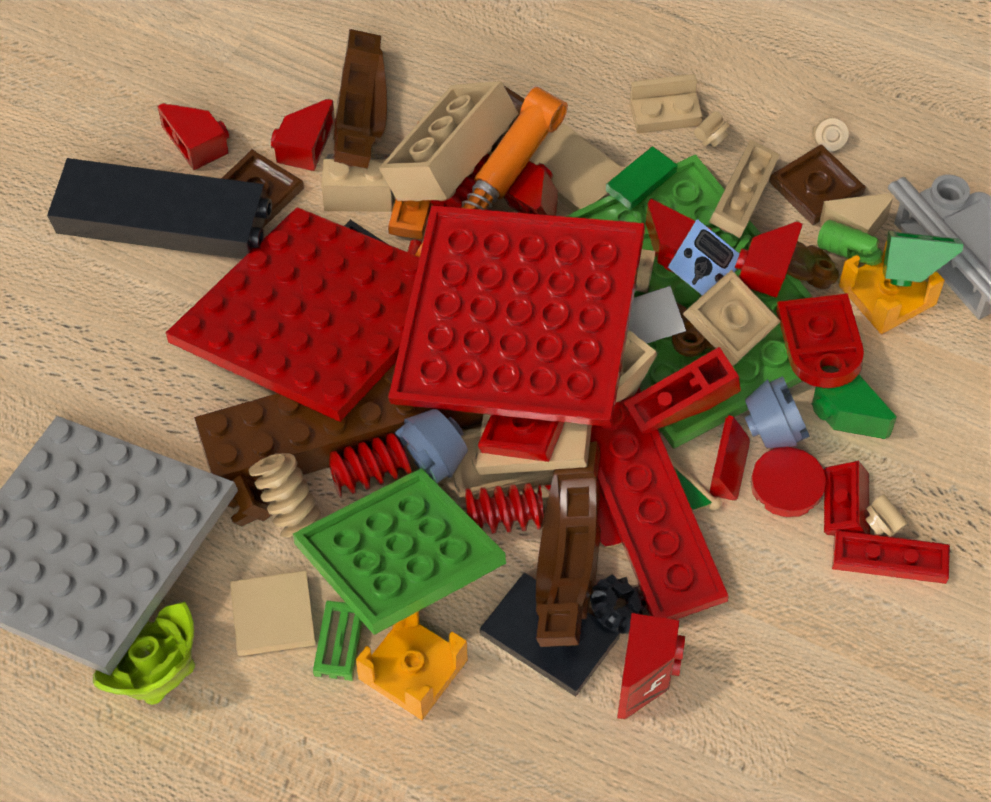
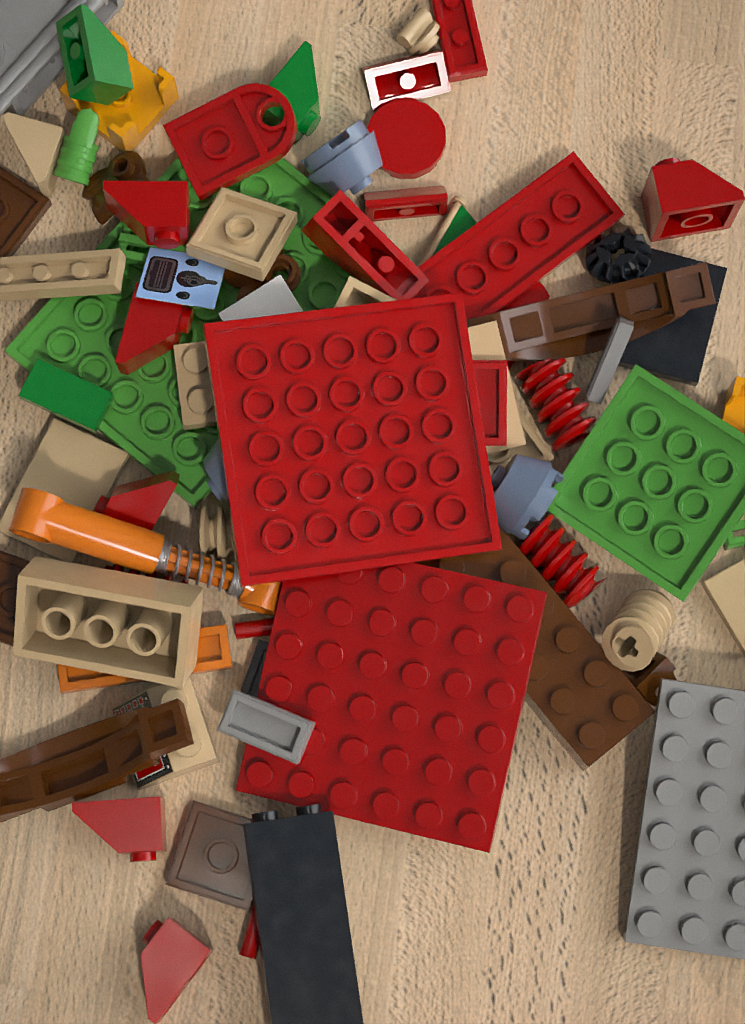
camera: 110 degrees left, 20 degrees up
none -> light grey tile [217,689,316,764]
none -> light grey tile [586,316,634,405]

